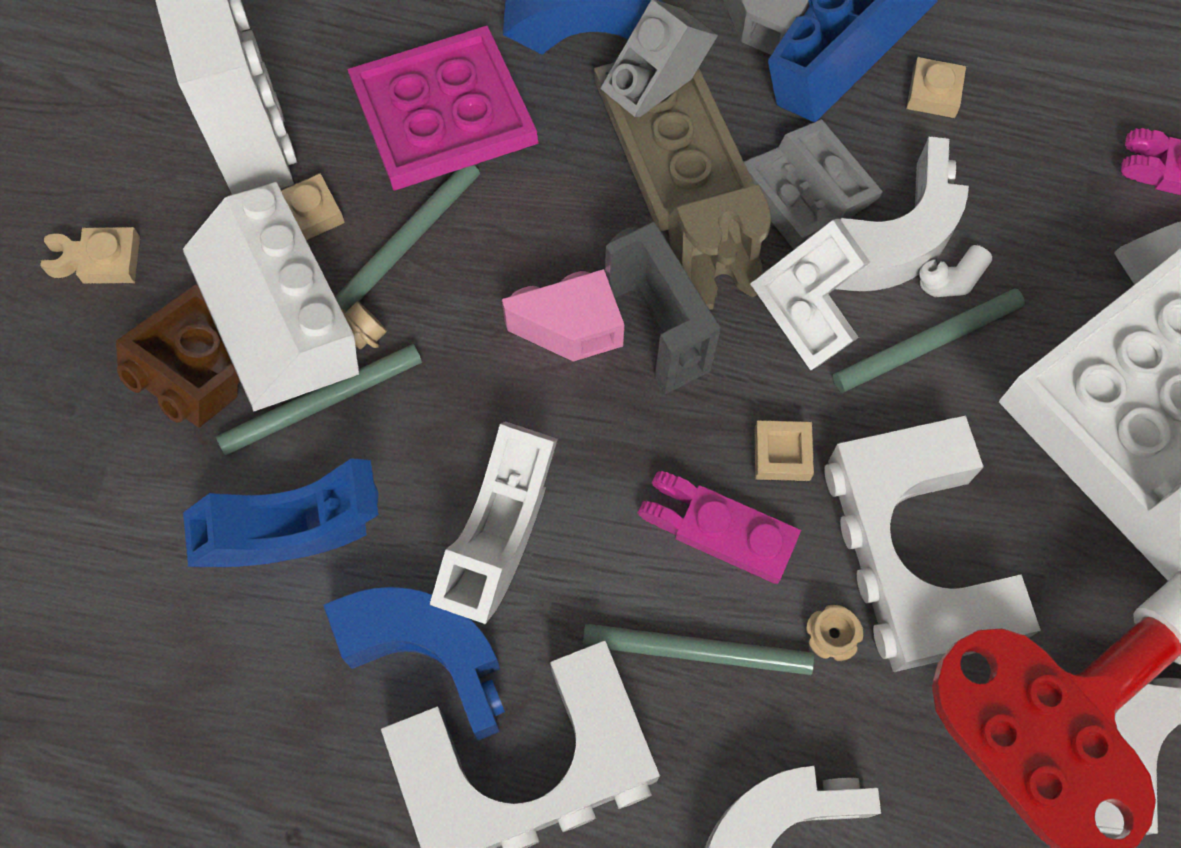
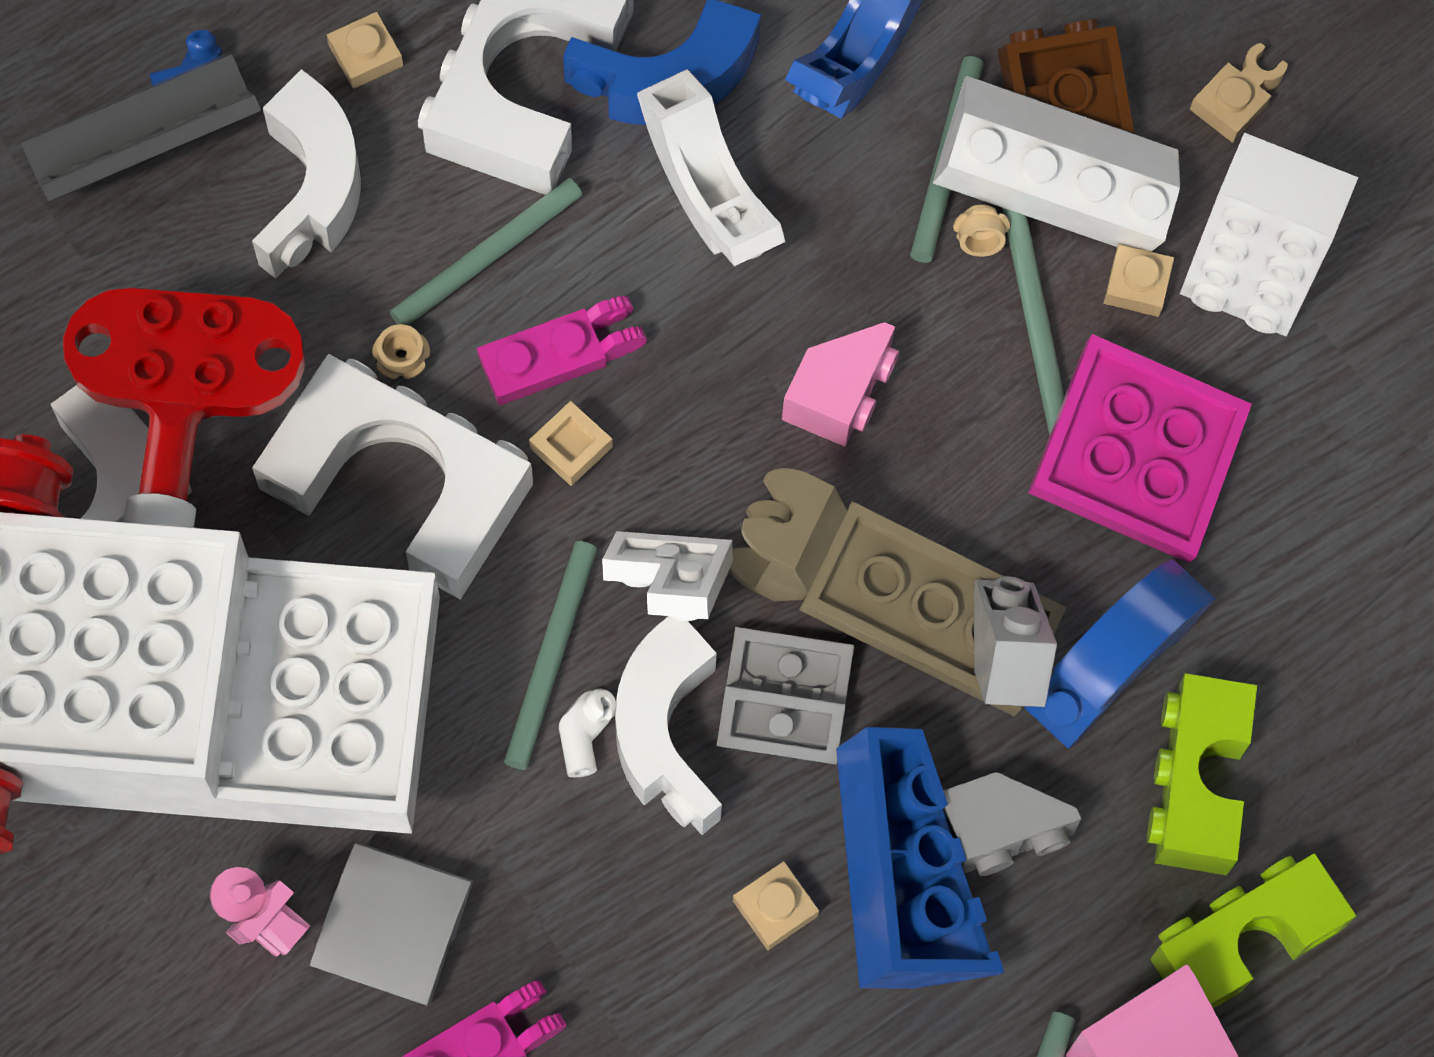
camera: 130 degrees right, 0 degrees up
dark grey panel [605,222,721,394] -> none

